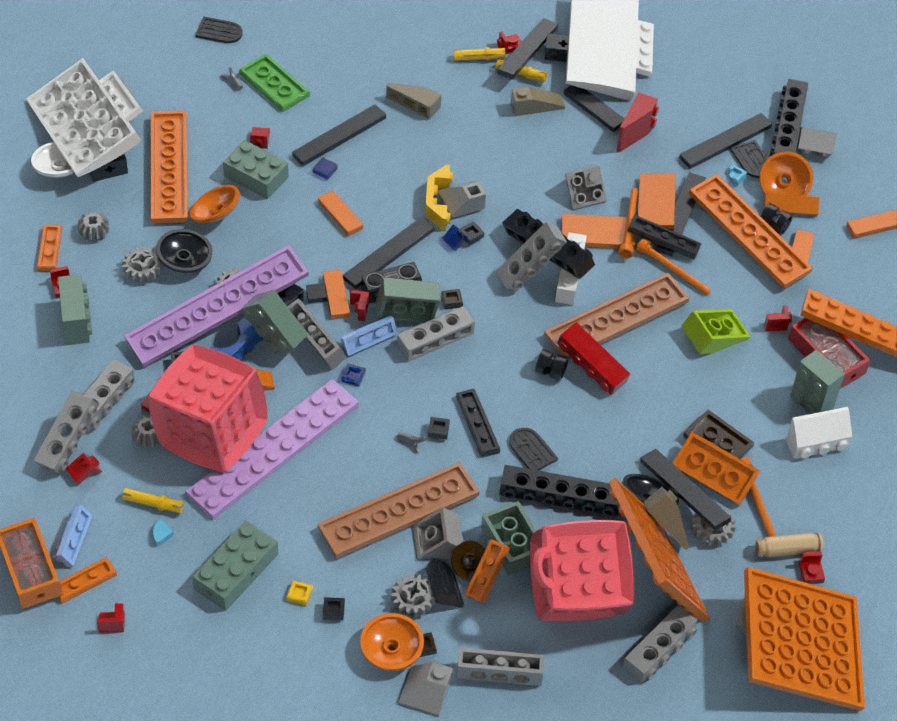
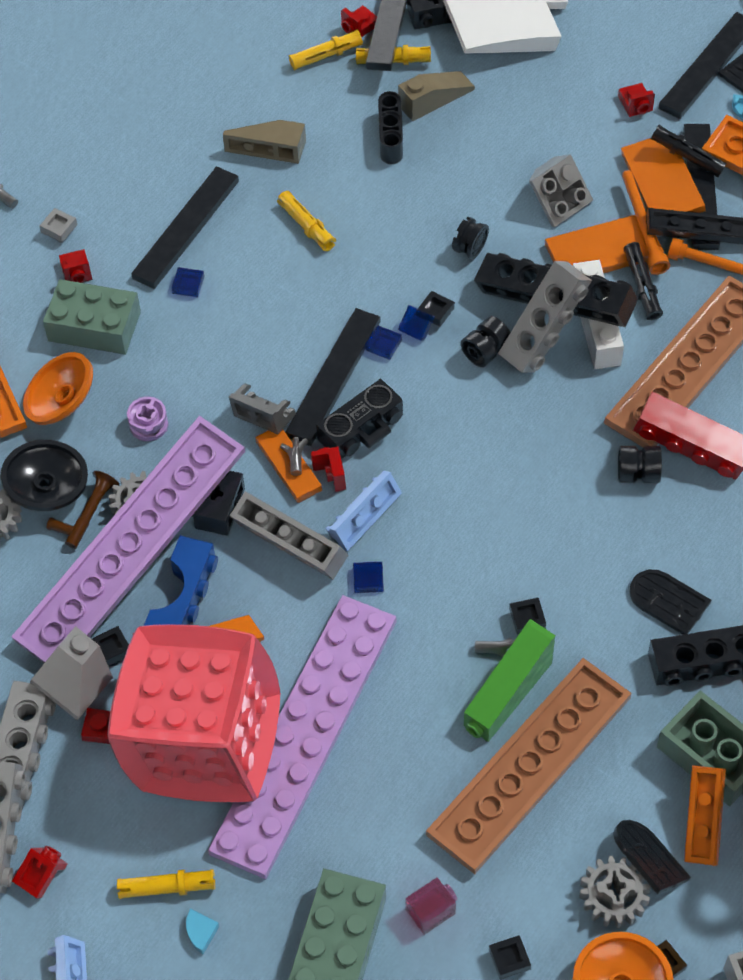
camera: 15 degrees left, 5 degrees up
light grey gear [132,415,161,448] -> none
bright green tile [239,54,310,112] -> none
sand green brick [241,290,308,354] -> none
yellow tile [287,580,313,606] -> none
black tile [306,283,327,303] -> none
orange tile [318,190,363,236] -> none
sand green brick [376,278,441,323] -> none
light grey brick [397,306,475,362] -> none
light grey slope [413,507,463,560] -> none
yellow slope [425,165,453,231] -> none
light grey slope [438,181,486,218] -> none
dark brown tile [441,289,463,310] -> none
dark brown dish [451,540,485,581] -> none
black tile [456,388,501,458] -> none
black tile [564,85,624,132] -> none
red slope [617,92,659,152] -> none
none -> light grey slope [30,626,113,720]
none -> light grey plate [39,208,77,242]
none -> reddish brown piece [46,471,120,549]
none -> lavender wheel [127,397,168,441]
none -> dark grey hinge [229,383,296,434]
none -> yellow pin [277,190,336,251]
none -> flat silver bar [280,437,308,476]
none -> clear blue tile [365,325,402,360]
none -> black beam [378,91,403,164]
none -> clear pink brick [405,877,457,935]
none -> black wheel [452,217,489,259]
none -> black wheel [460,316,511,367]
none -> bright green slope [464,619,556,742]
none -> red bracket [618,83,655,117]
none -> black pin [623,242,663,320]
none -> black pin [650,124,727,178]

